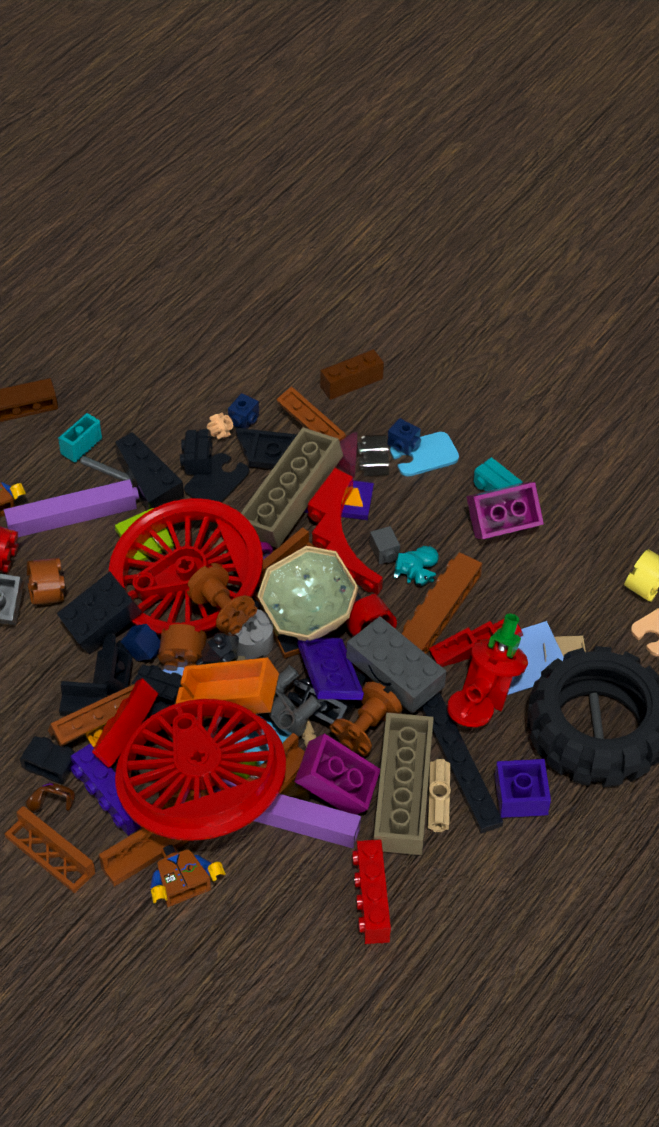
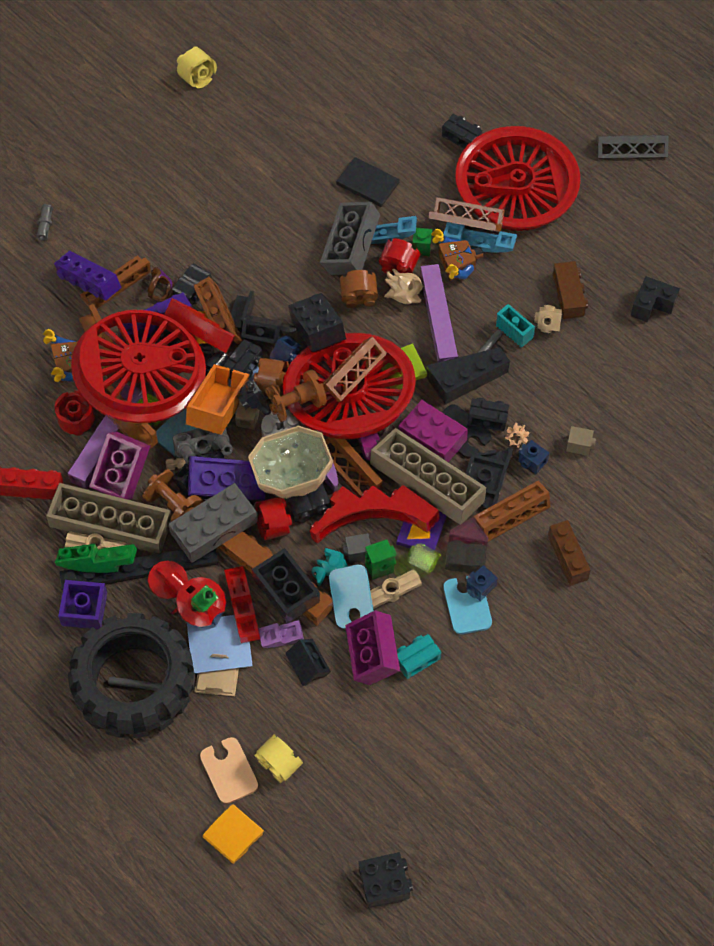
camera: 100 degrees right, 10 degrees up
none -> dark purple brick [54,251,122,301]
none -> red brick [55,391,95,436]
none -> green slope [55,544,137,573]
none -> black brick [252,548,320,624]
none -> medium lavender slope [259,620,304,648]
none -> black panel [286,639,331,686]
none -> fence [322,336,387,402]
none -> medium azure piece [329,565,374,628]
none -> green brick [365,539,397,580]
none -> tan piece [370,569,422,609]
none -> tan hair [384,269,424,304]
none -> magenta brick [399,400,468,462]
none -> clear neon green brick [408,543,441,573]
none -> tan brick [534,305,562,333]
none -> dark tan brick [566,426,596,456]
none -> black brick [631,276,680,322]

